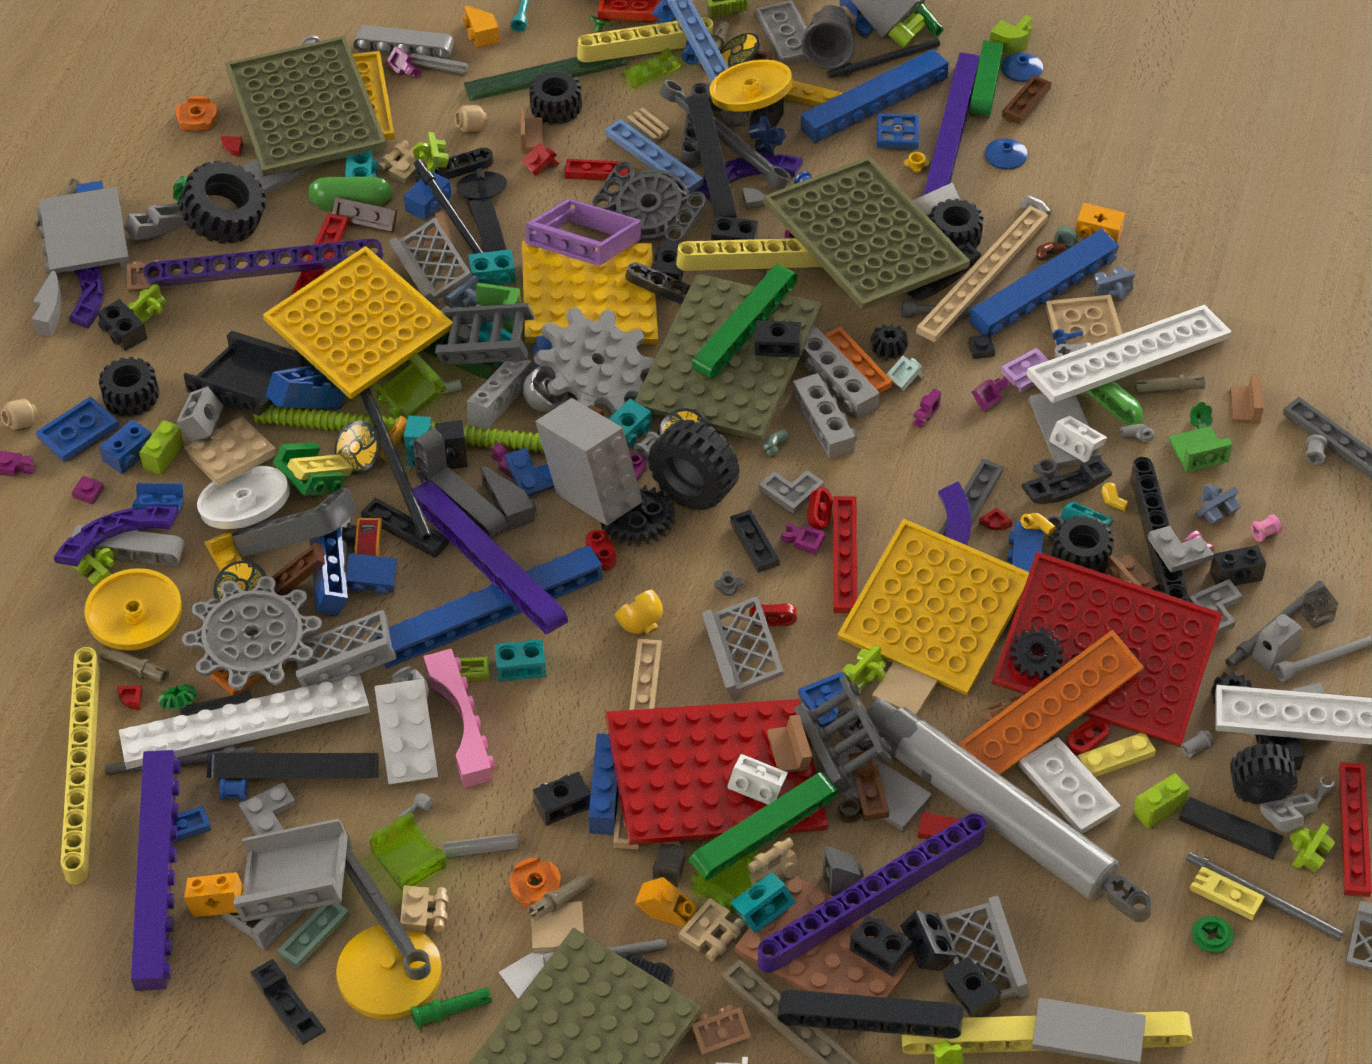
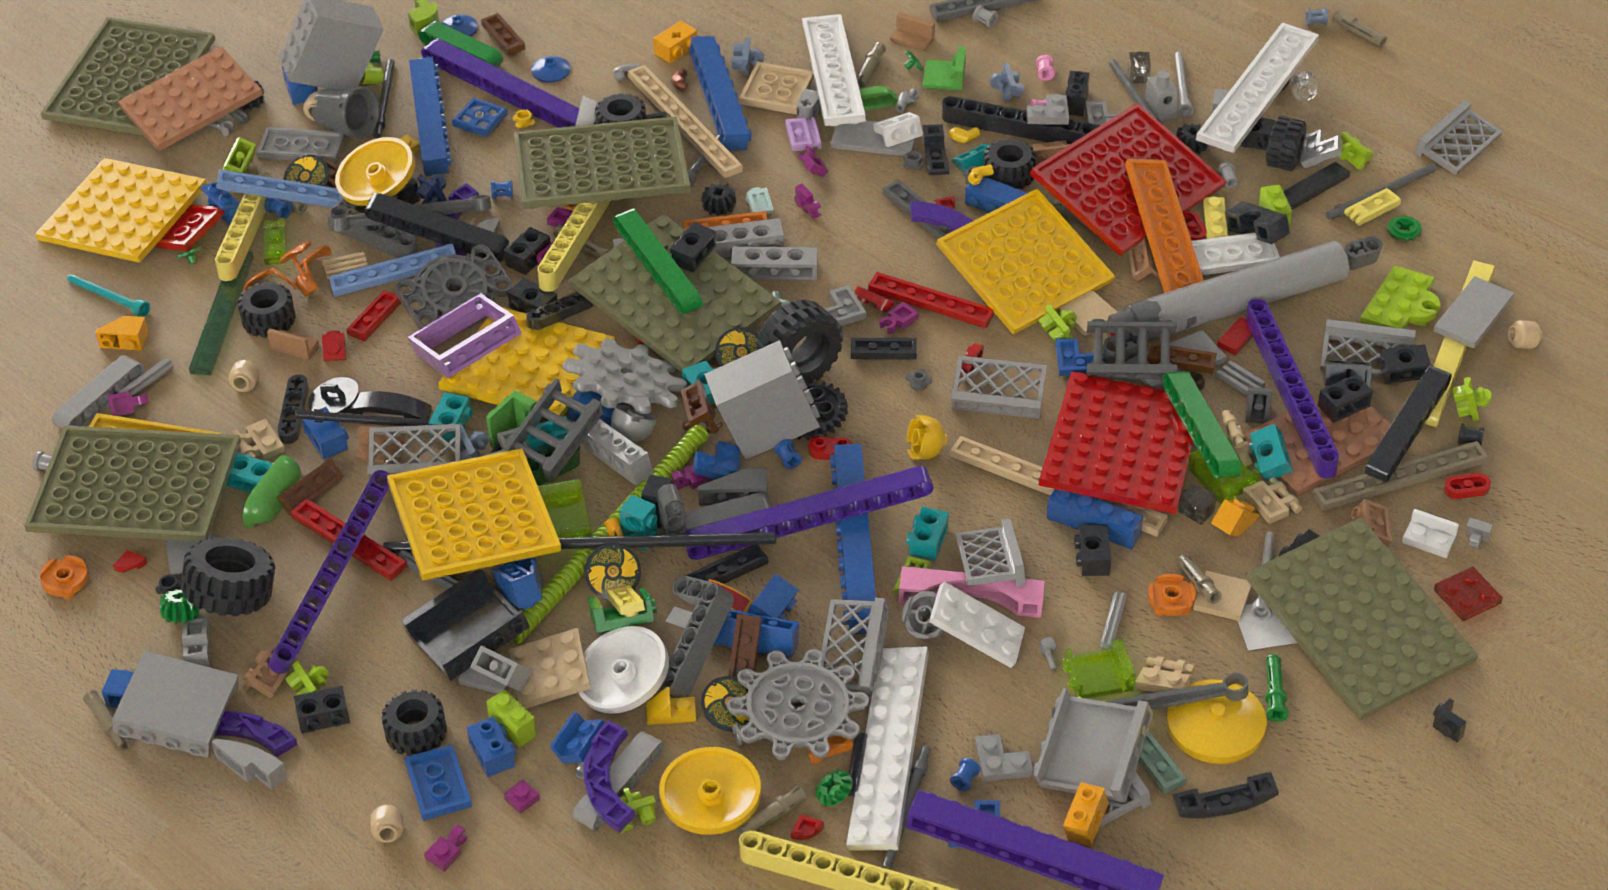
camera: 65 degrees left, 5 degrees down
black beam [207,753,379,778] -> none
lime hips [413,132,449,173] -> none
white bracket [727,754,788,804] -> none
medium nougat panel [767,715,812,772] -> none
black plate [968,334,995,359] -> none
black gear [1009,626,1064,681] -> none
blue hand [1052,329,1083,345] -> none
sand green tile [1054,226,1077,248] -> none
red plate [1339,762,1372,897] -> none
none -> orange plant [243,241,332,297]
none -> blue bush [774,439,802,469]
none -> light grey fence [955,519,1026,587]
none -> light grey tile [1216,360,1265,396]
none -> black arch [1225,201,1290,244]
none -> lime plate [1360,265,1440,329]

